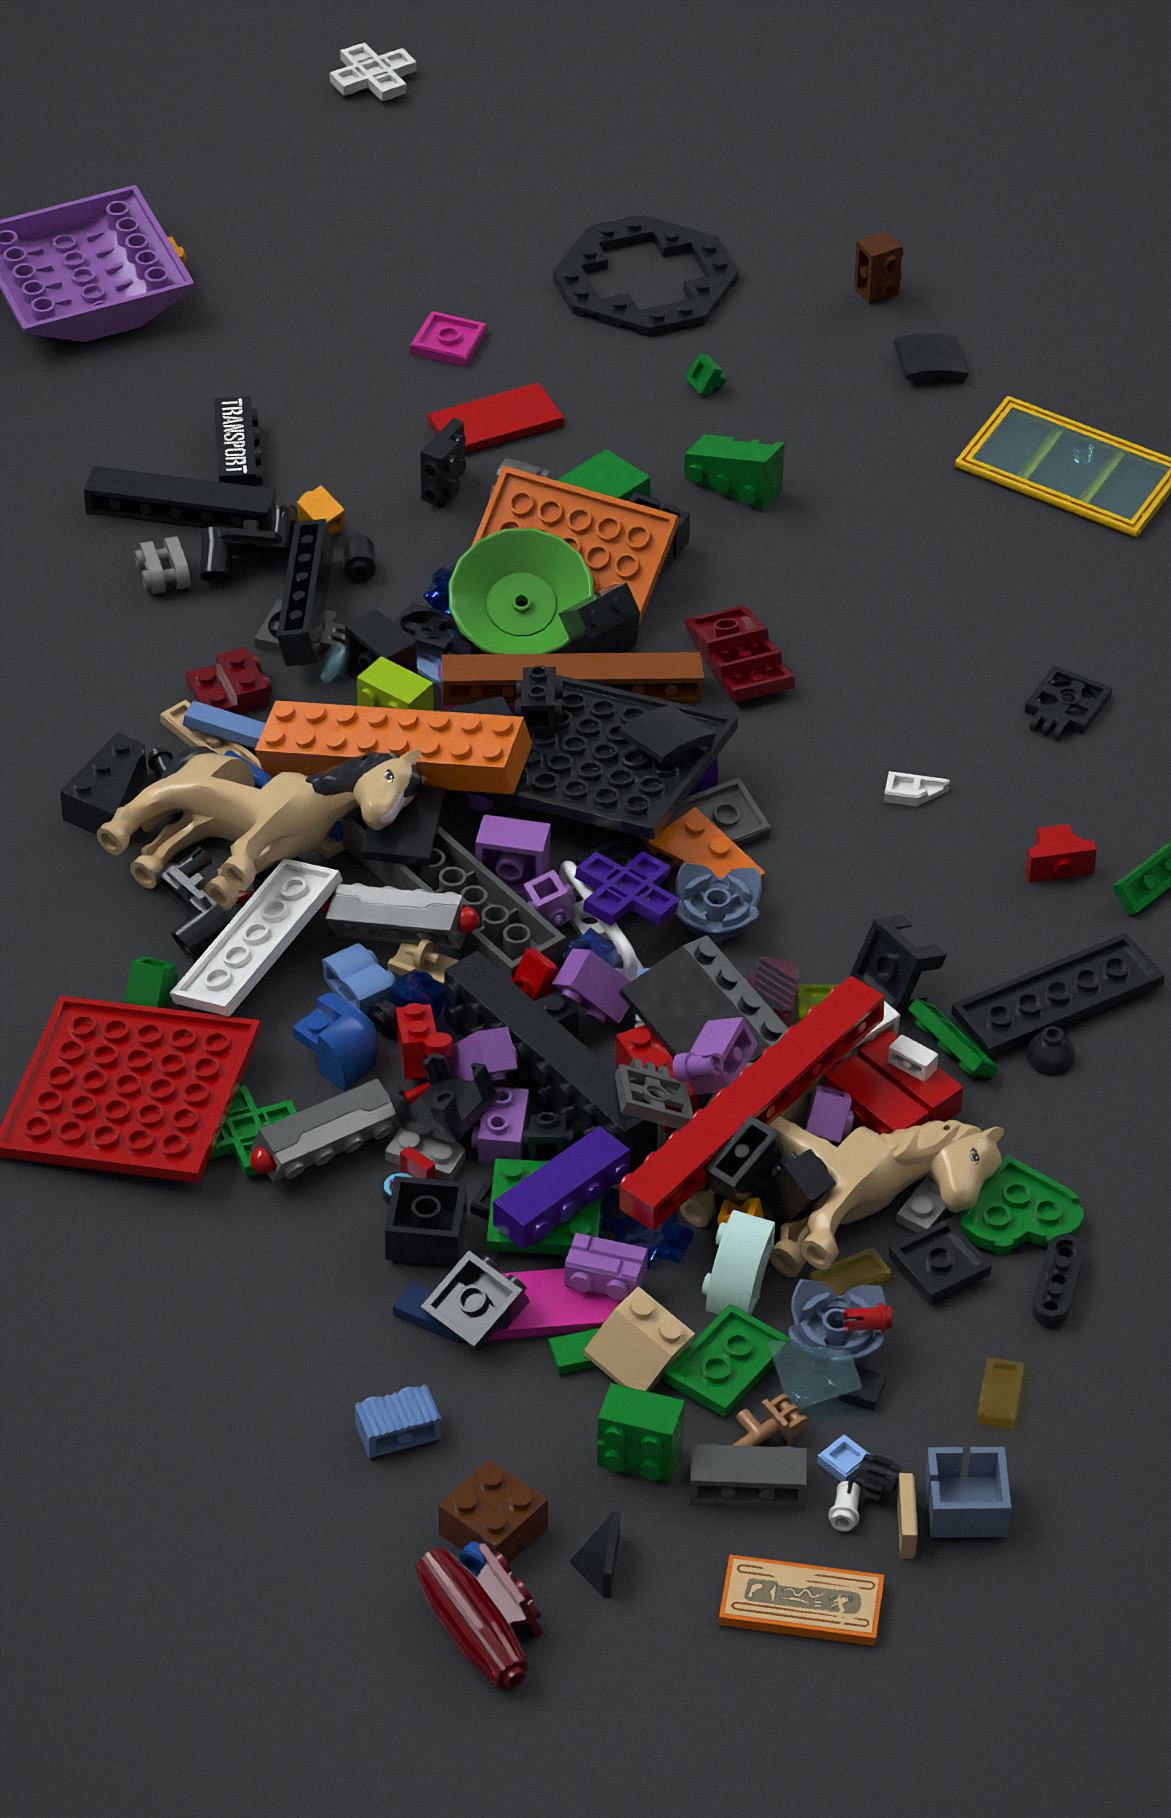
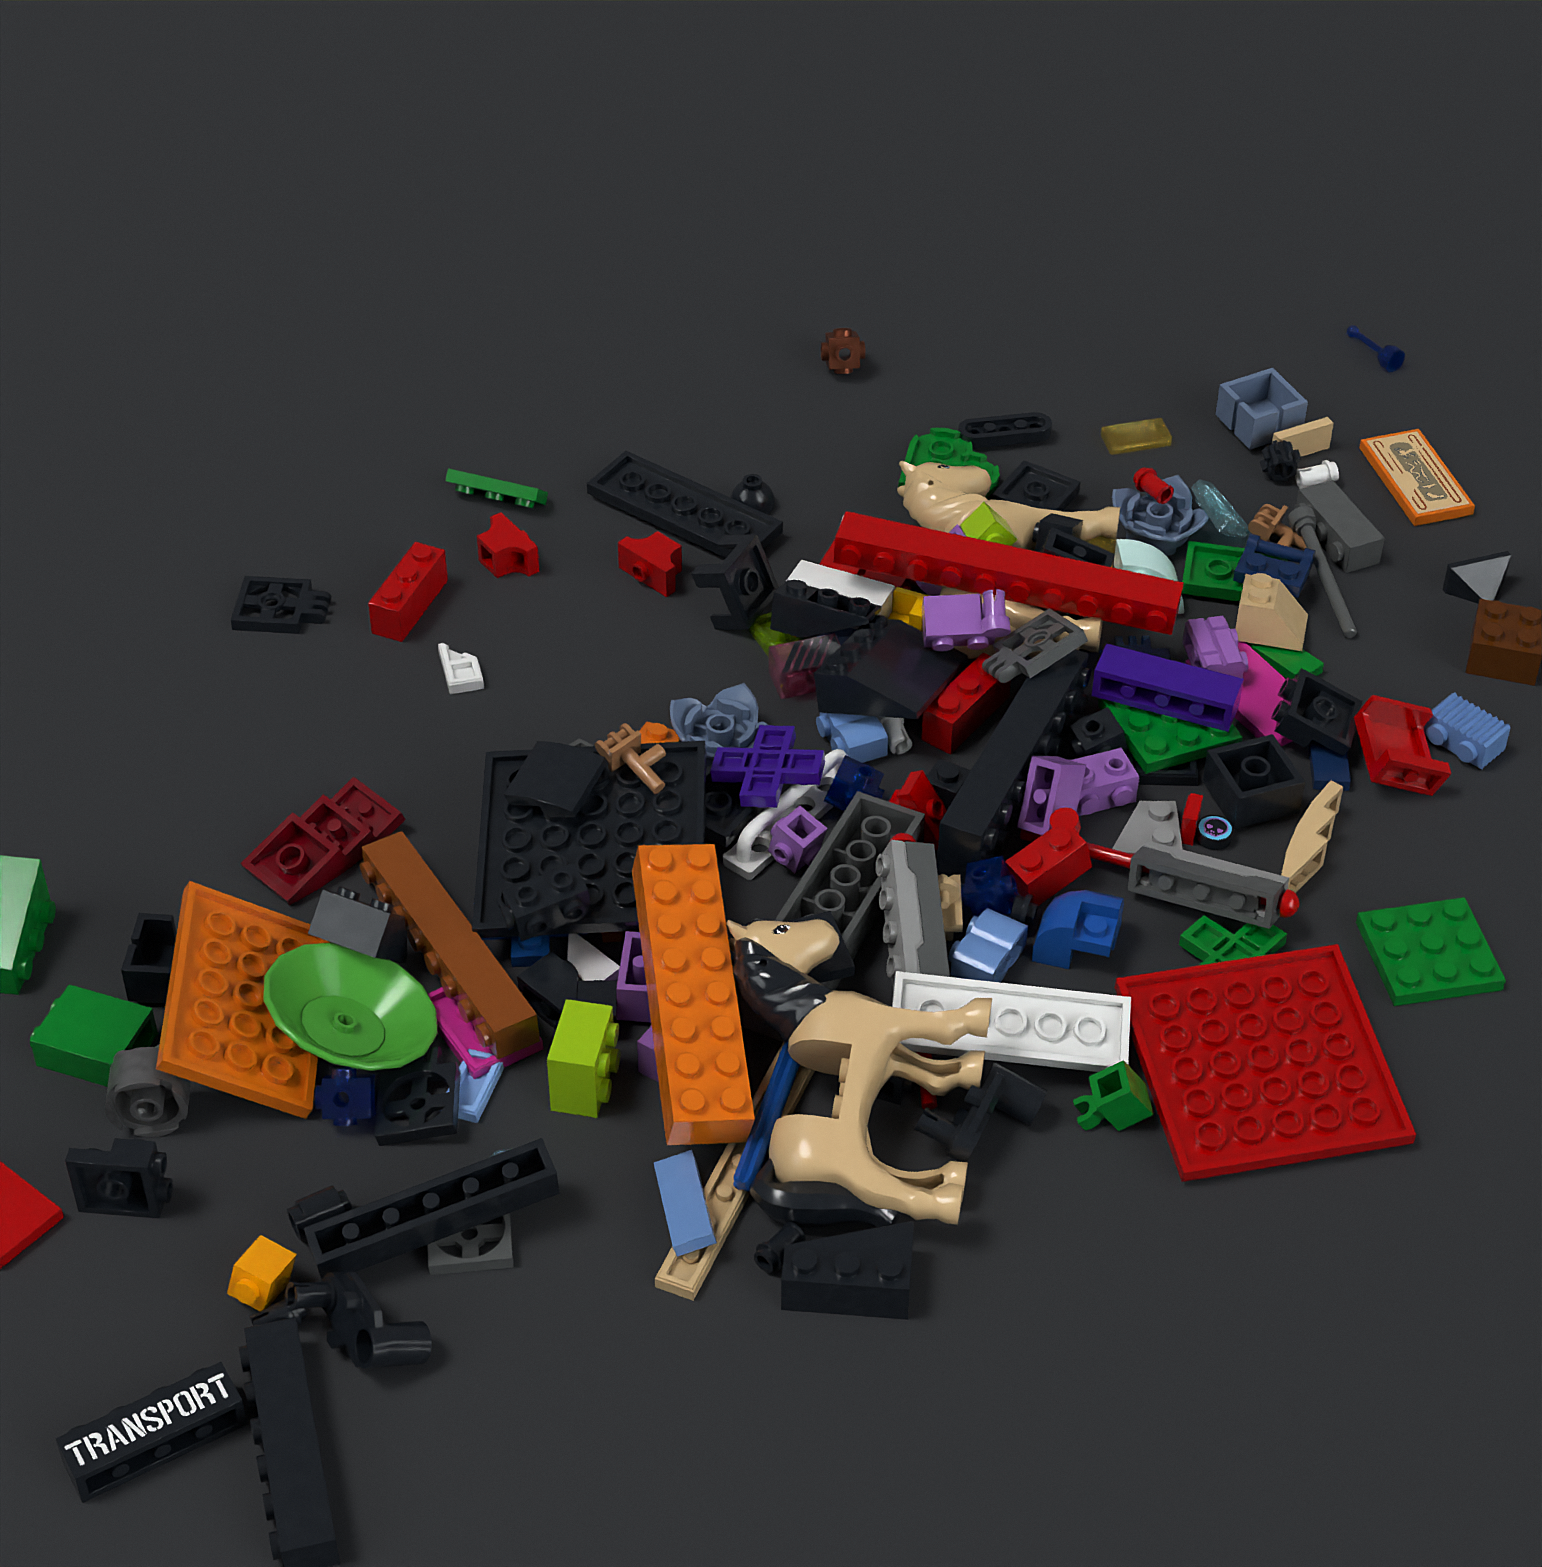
camera: 115 degrees left, 0 degrees up
light grey brick [134,536,191,595] -> none
dark red plate [185,647,272,715] -> none
black brick [345,609,418,682] -> none
black panel [389,1052,498,1143] -> none
medium lavender brick [475,815,551,899] -> none
medium lavender brick [552,948,631,1025] -> none
green piece [597,1383,685,1483] -> none
light blue tile [817,1434,871,1482] -> none
green plate [908,998,1000,1079] -> none
none -> red brick [368,542,448,642]
none -> medium nougat arm [595,723,666,794]
none -> red brick [618,531,682,597]
none -> black slope [770,580,882,638]
none -> lime brick [960,502,1018,546]
none -> dark blue plate [1233,534,1316,598]
none -> tan slope [1281,780,1343,893]
none -> dark grey piece [1288,506,1357,638]
none -> clear blue hinge [1347,325,1405,372]
none -> red panel [1354,695,1452,796]
none -> green plate [1356,897,1506,1006]

